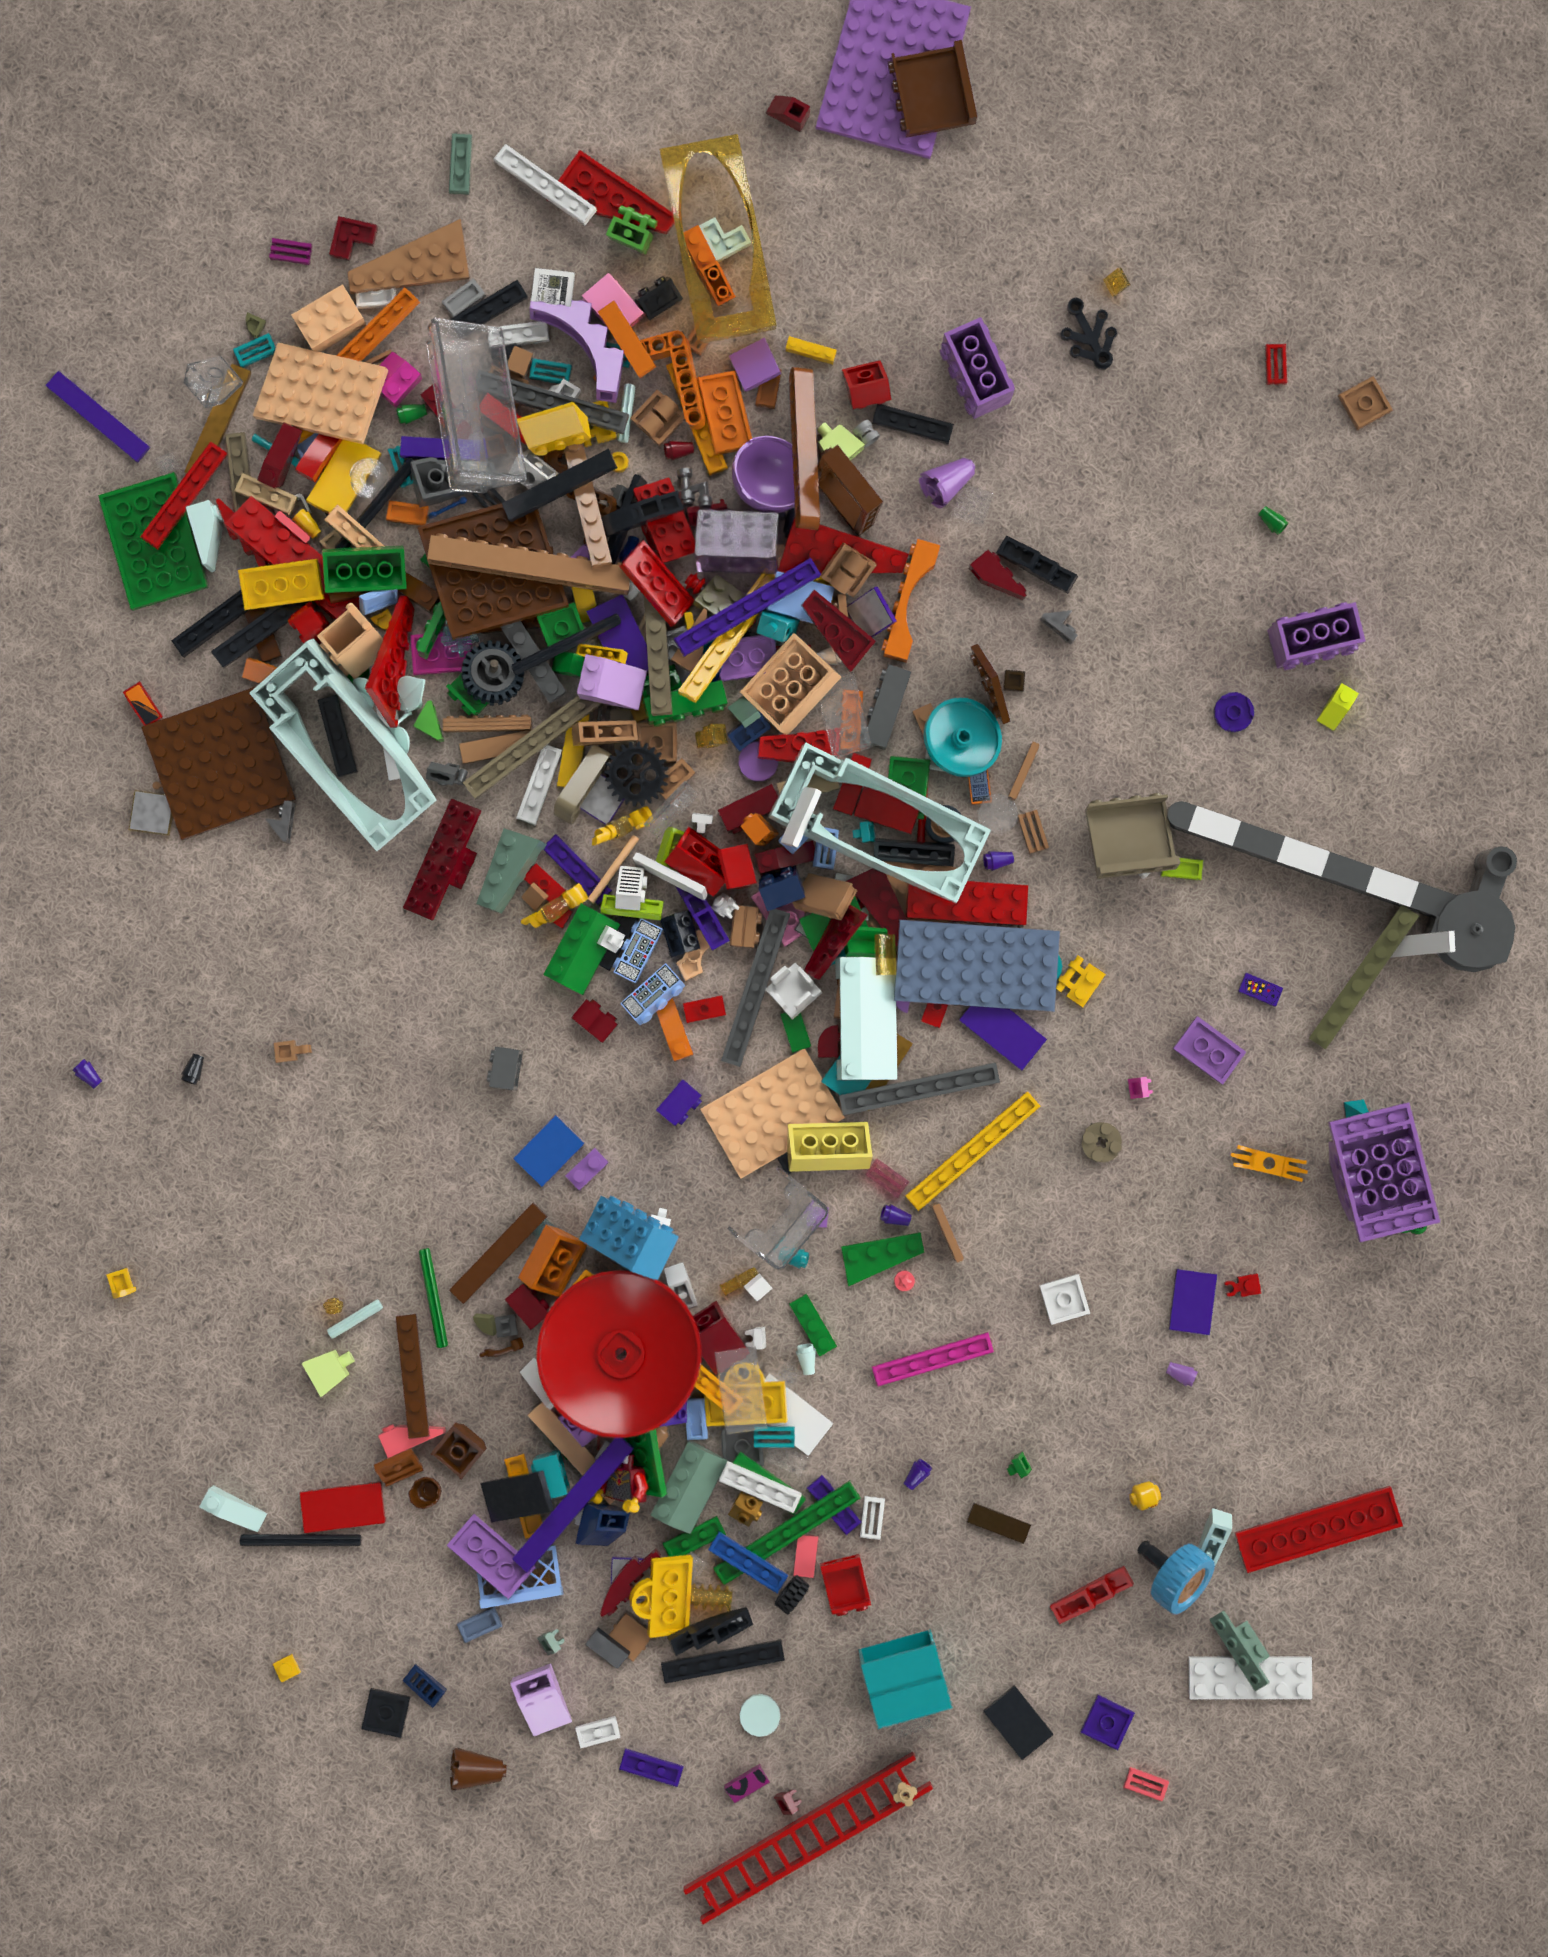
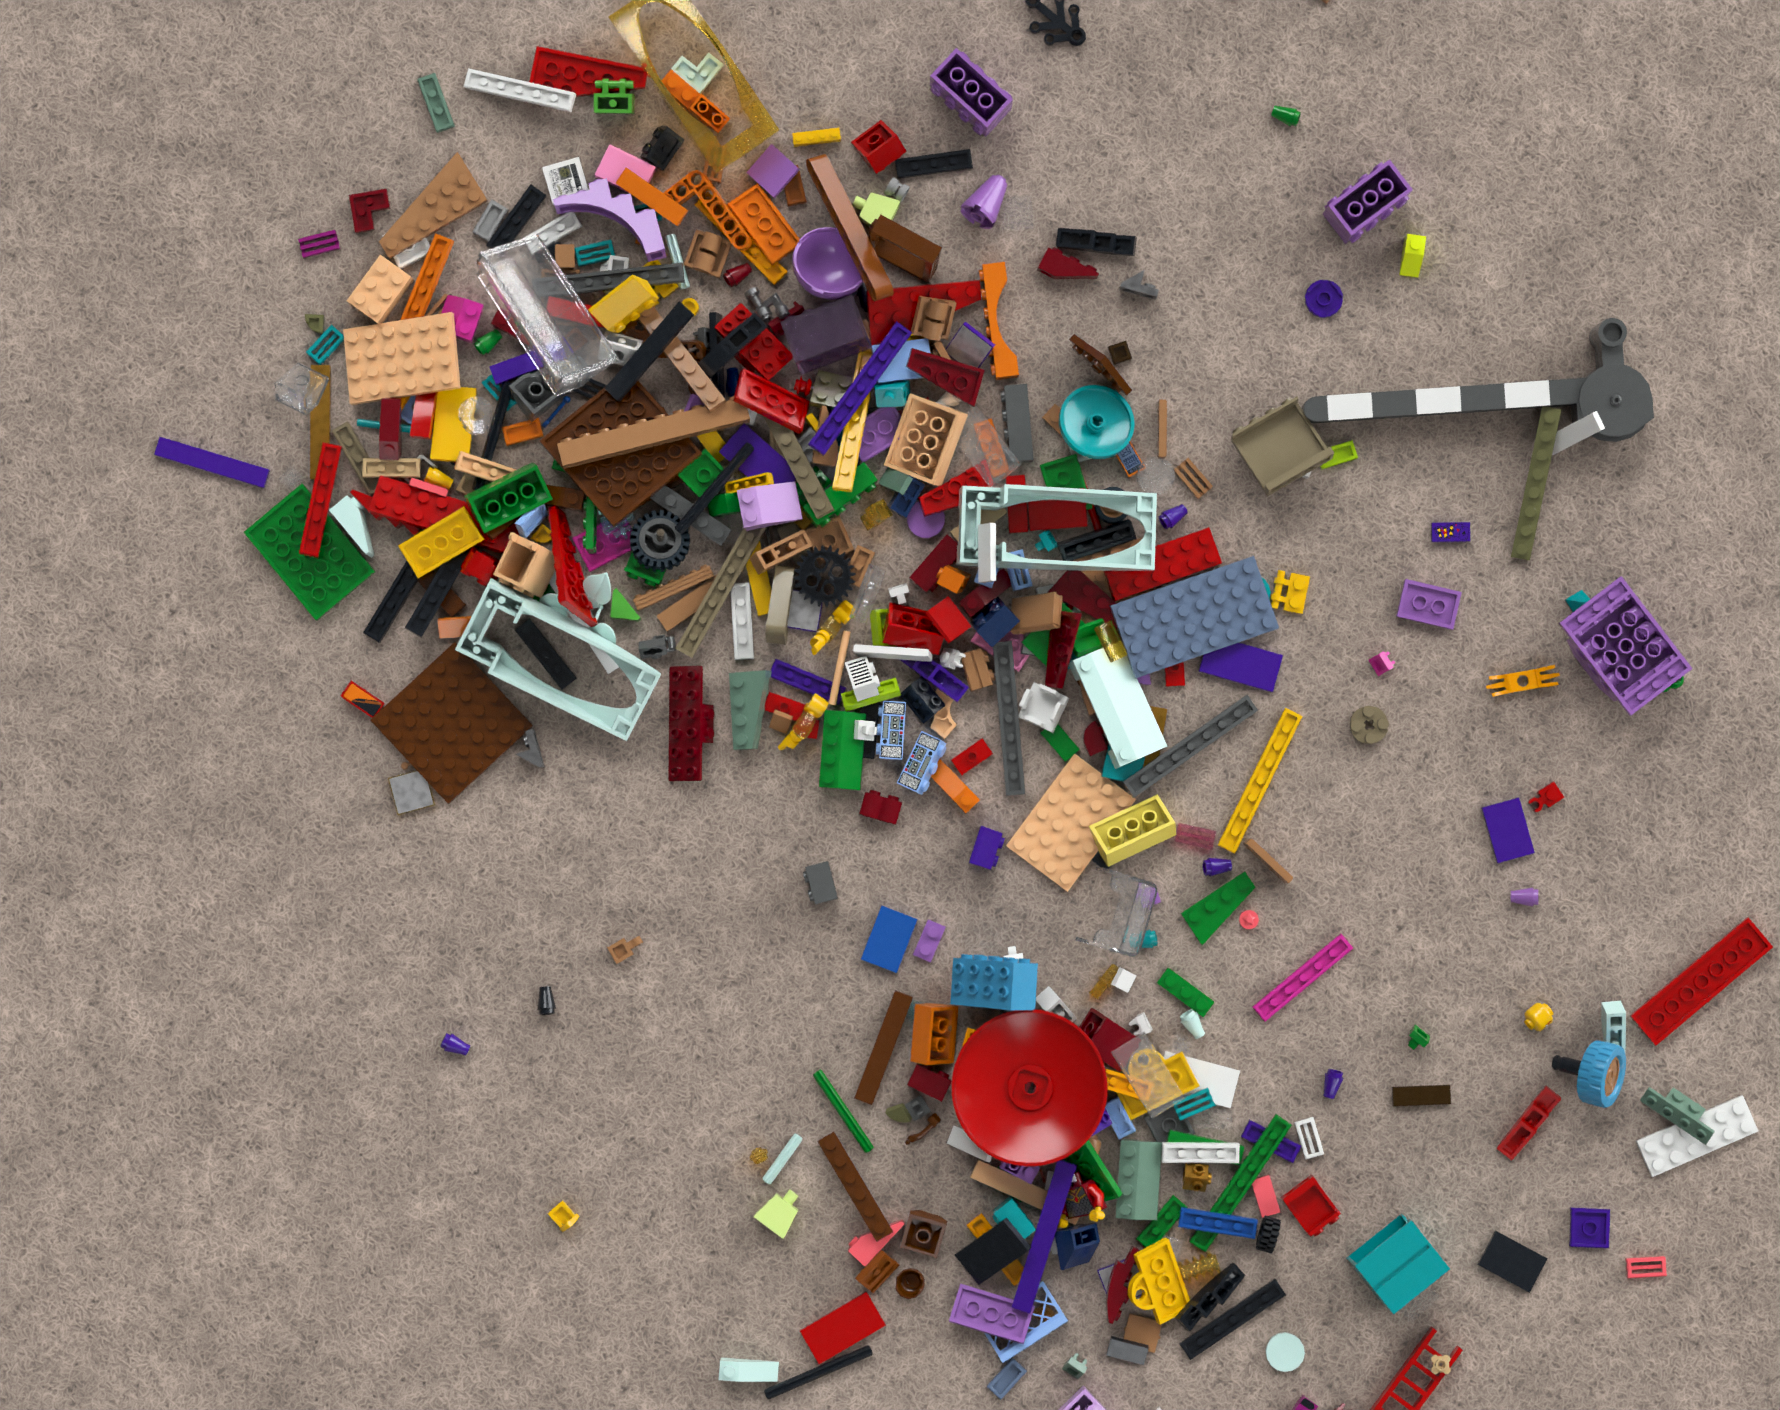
camera: 20 degrees left, 0 degrees up
white plate [1039,1274,1090,1325] -> none

